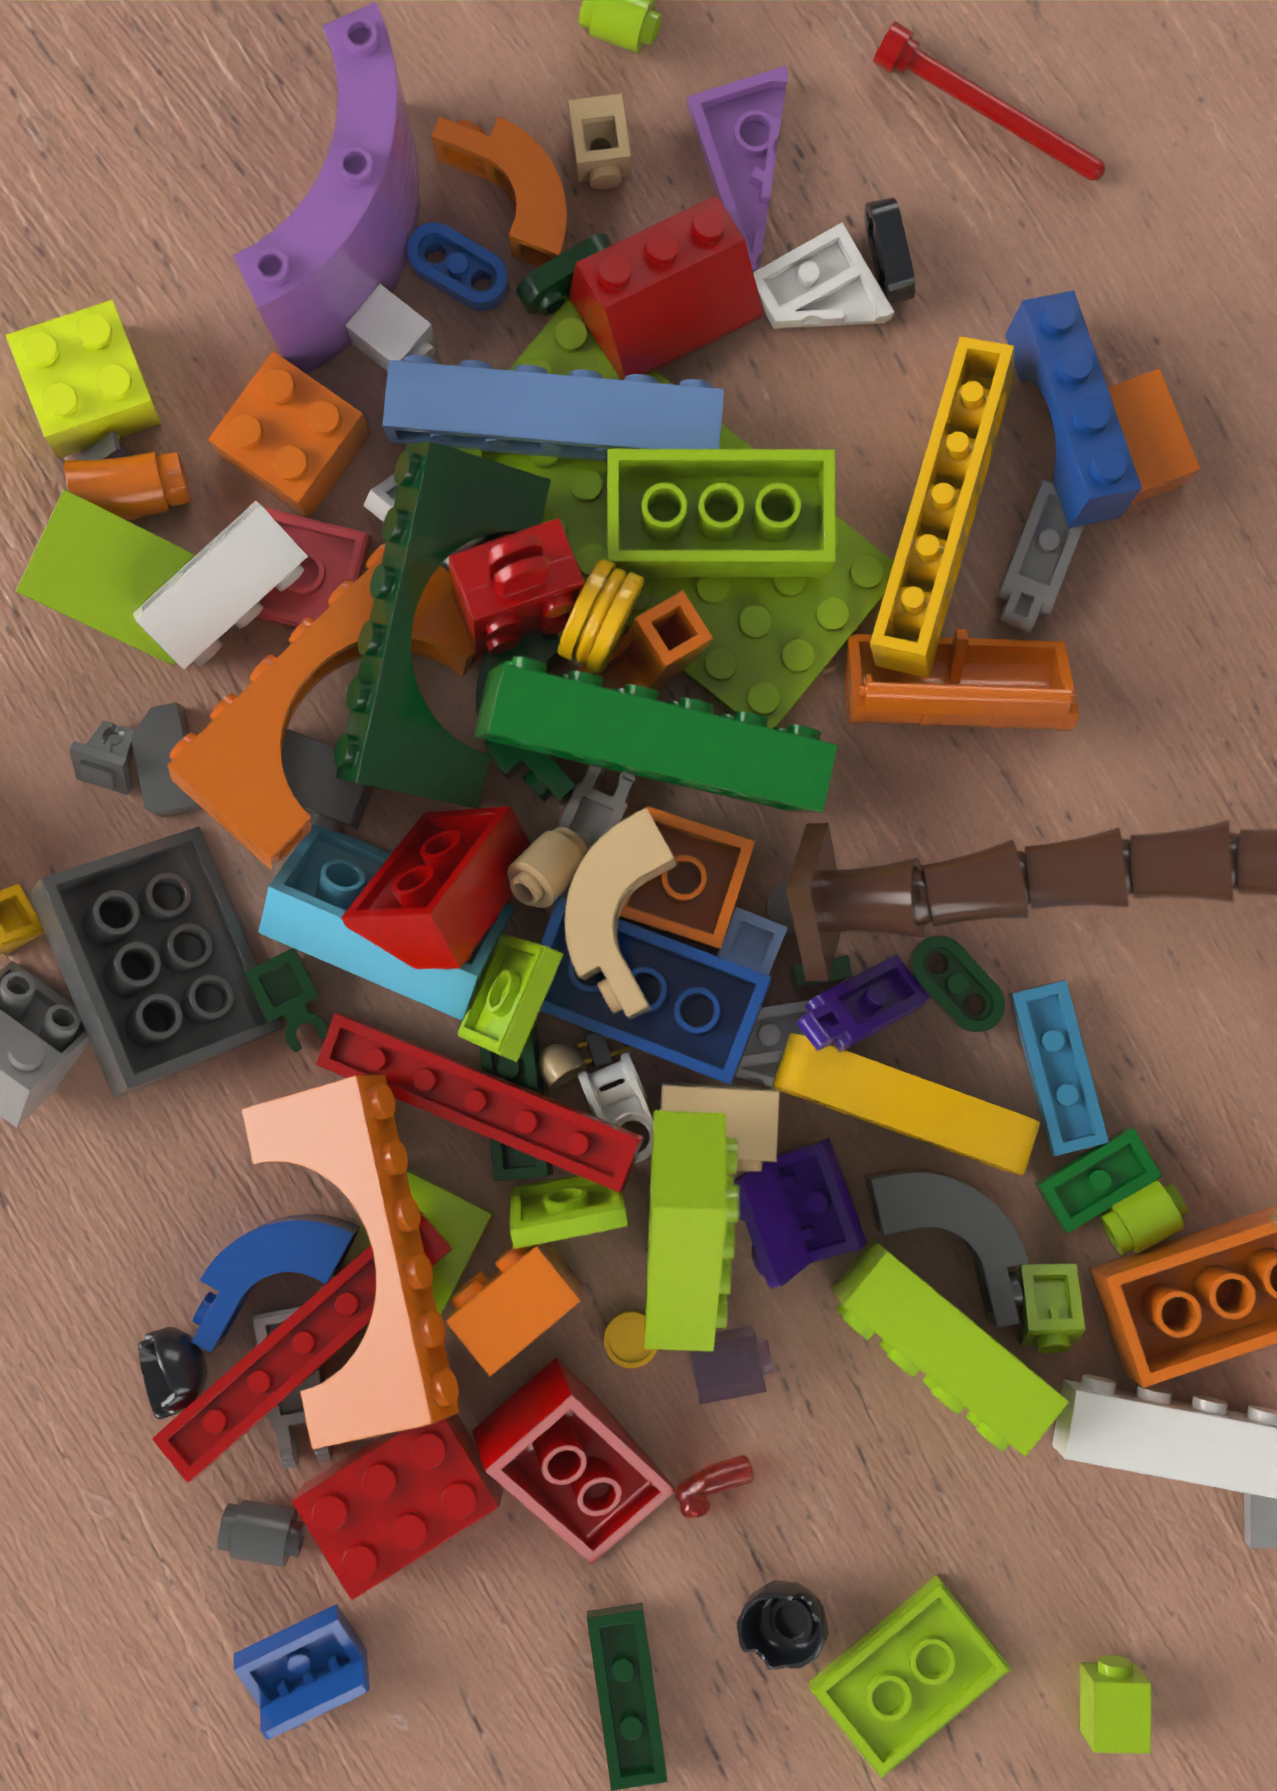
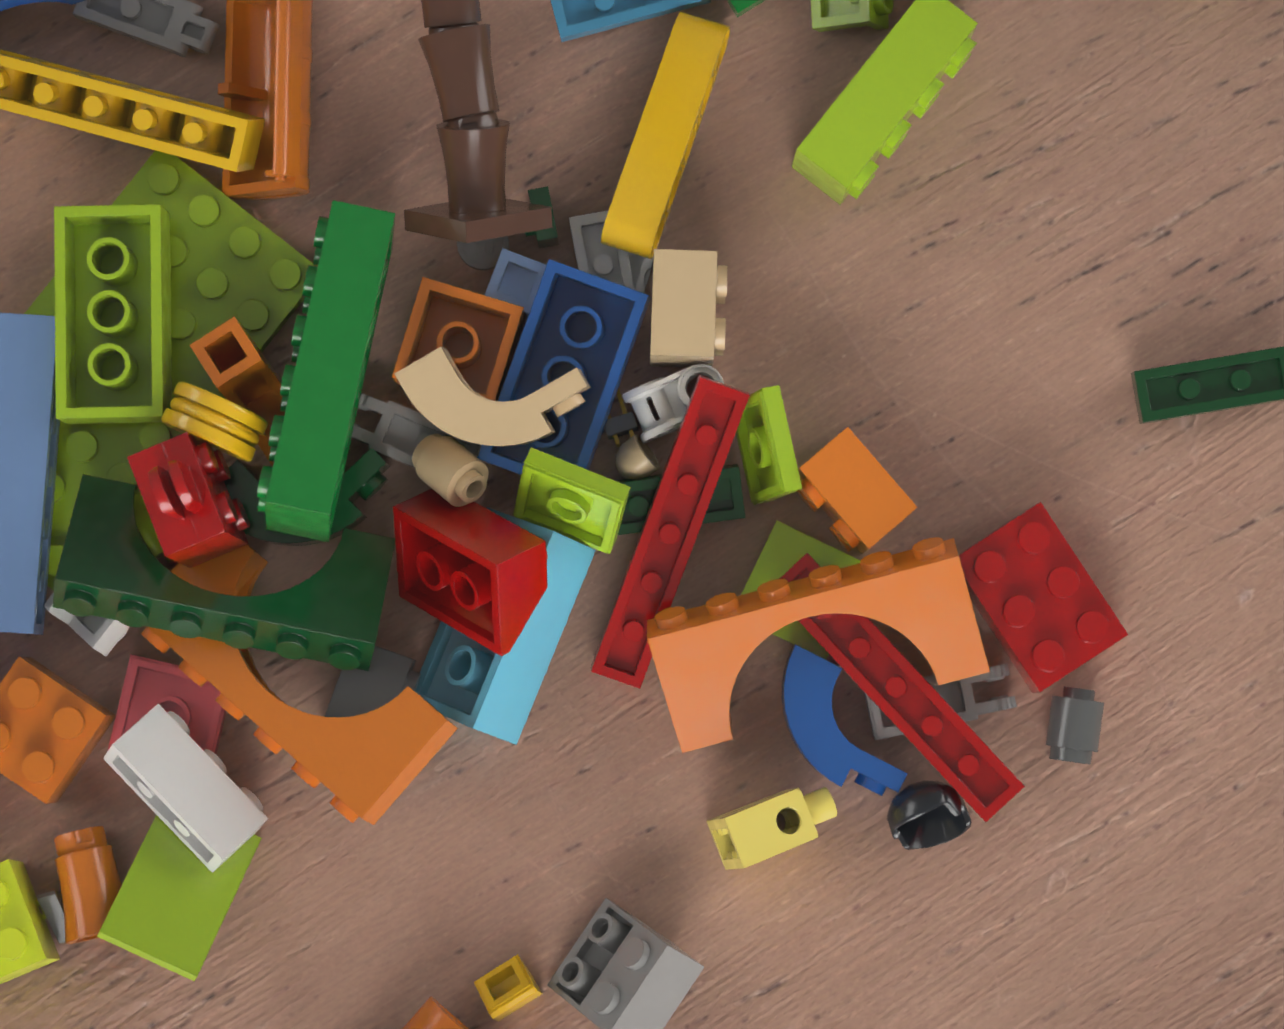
camera: 85 degrees left, 0 degrees up
dark grey slope [29,826,283,1099] -> none
dark grey brick [69,721,134,795] -> none
dark grey piece [131,702,203,817] -> none
blue bracket [234,1604,370,1740] -> none
dark green plate [243,948,328,1052] -> none
red slope [472,1357,675,1564] -> none
yellow piece [604,1310,657,1368] -> none
lime brick [645,1111,739,1351] -> none
clear red arm [675,1455,754,1519] -> none
clear purple brick [690,1326,774,1405] -> none
dark purple bracket [734,1138,867,1288] -> none
black hair [736,1580,829,1670] -> none
dark purple hinge [796,955,930,1052] -> none
lime tile [808,1575,1011,1779] -> none
dark grey arch [864,1168,1029,1328] -> none
dark green plate [909,935,1005,1032] -> none
none -> light yellow torso [706,787,837,870]

